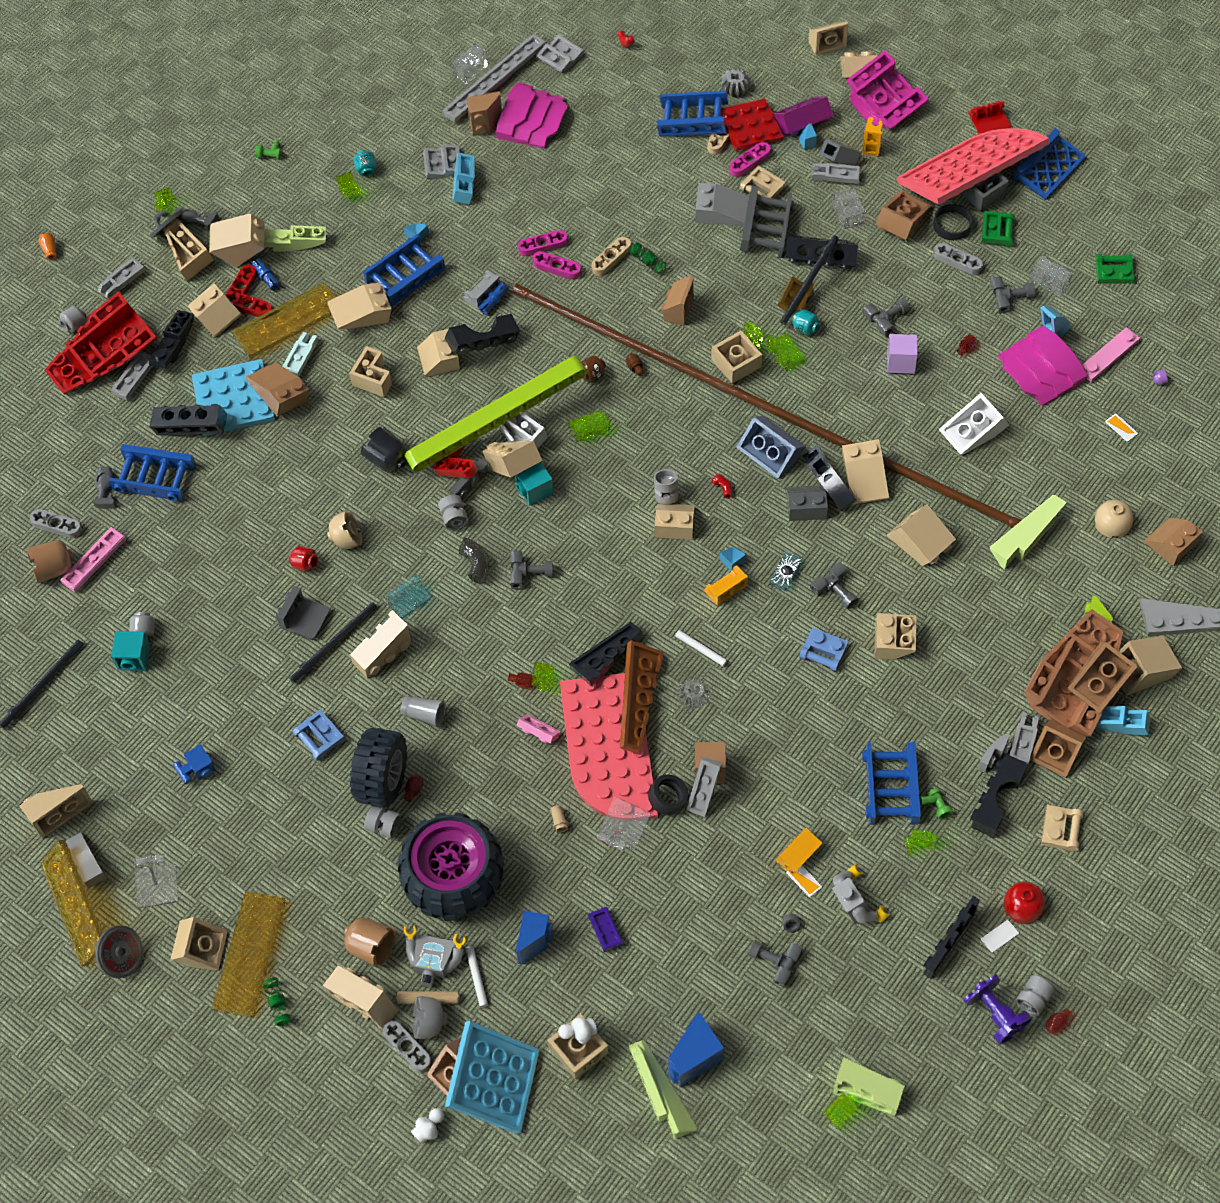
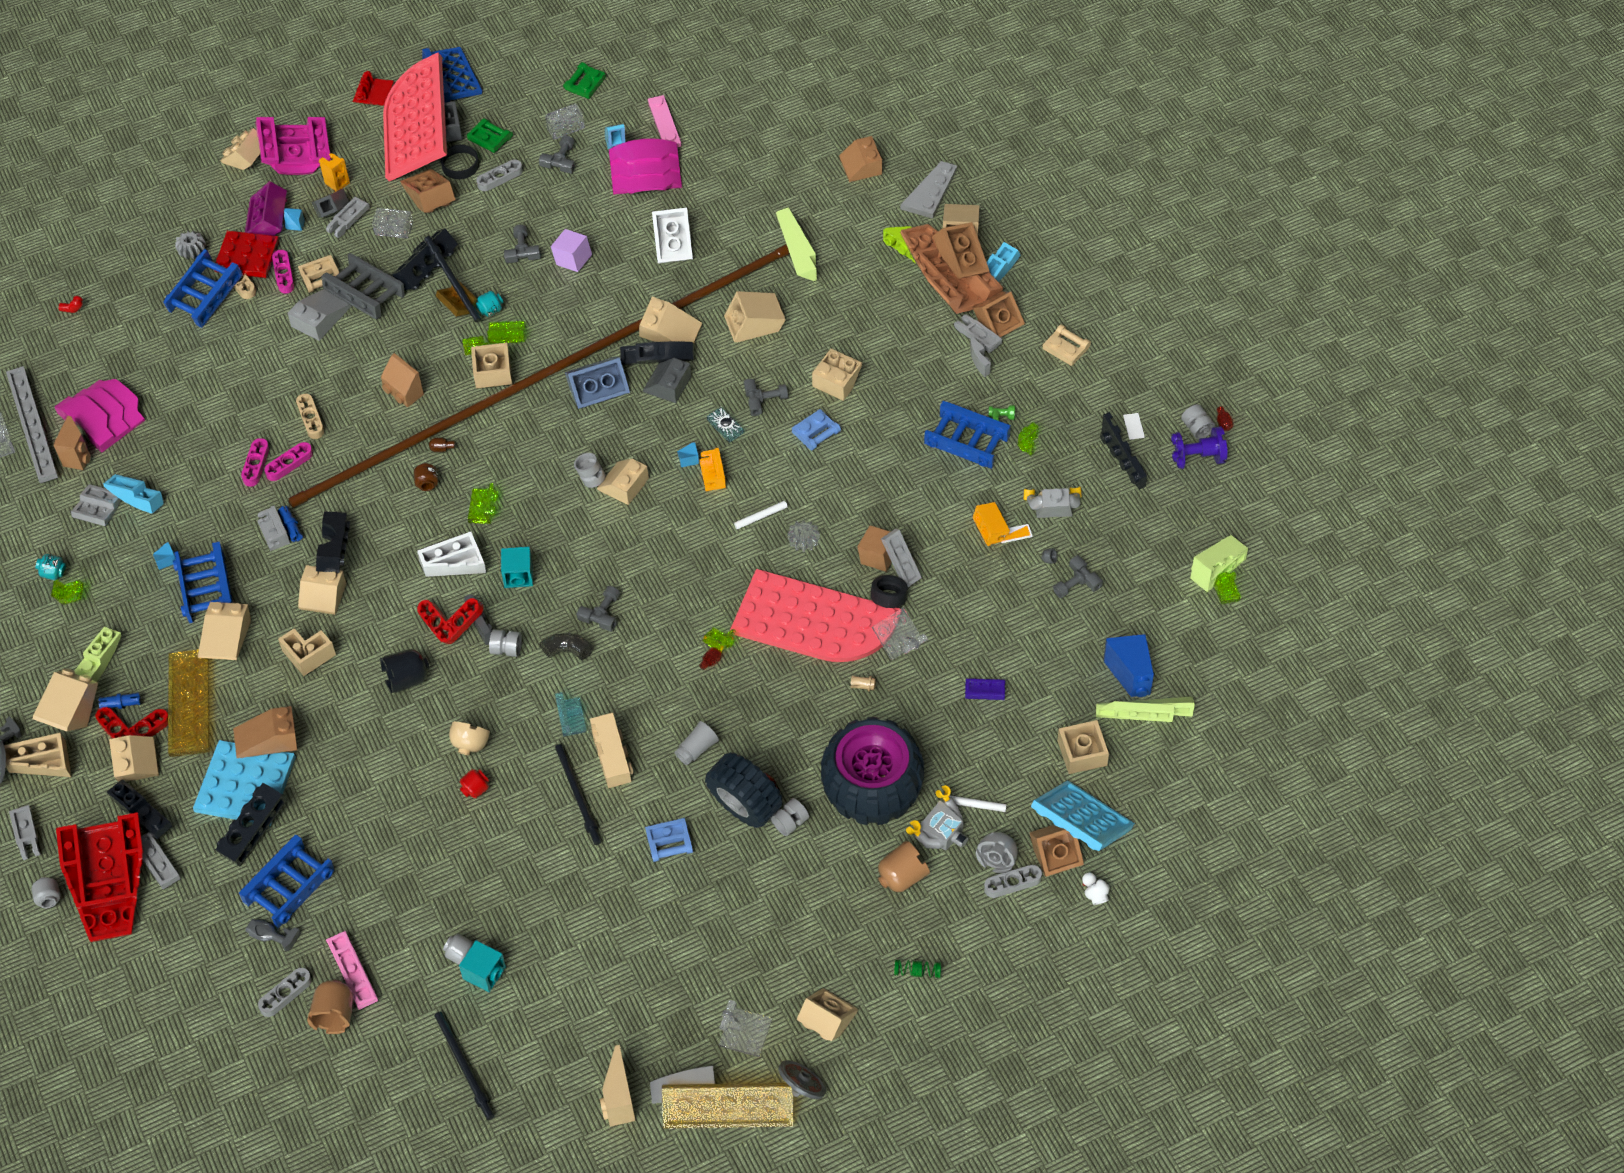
camera: 65 degrees left, 5 degrees down
blue brick [173,744,216,784] -> none
clear yellow plate [212,891,286,1018] -> none
dark grey bracket [276,586,330,640] -> none
light aqua hinge [282,332,318,376] -> none
tan wedge [323,966,399,1030] -> none
tan axle [397,991,459,1004] -> none
lime beam [405,356,587,472] -> none
tan wedge [482,441,542,478] -> none
bright pink plate [516,714,561,743] -> none
blue slope [516,911,554,965] -> none
light grey slope [537,34,584,73] -> none
white animal [559,1017,597,1044] -> none
black wing [569,622,643,686] -> none
dark orange wing [620,640,664,754] -> none
green piece [630,242,667,274] -> none
red arm [711,474,733,499] -> none
tan slope [809,21,848,55] -> none
clear red cylinder [957,335,977,355] -> none
black arch [970,754,1028,838] -> none
red cylinder [1003,881,1046,925] -> none
tan cylinder [1094,499,1133,538] -> none
sticker [1105,414,1138,441] -> none
medium lavender hinge [1153,369,1168,385] -> none

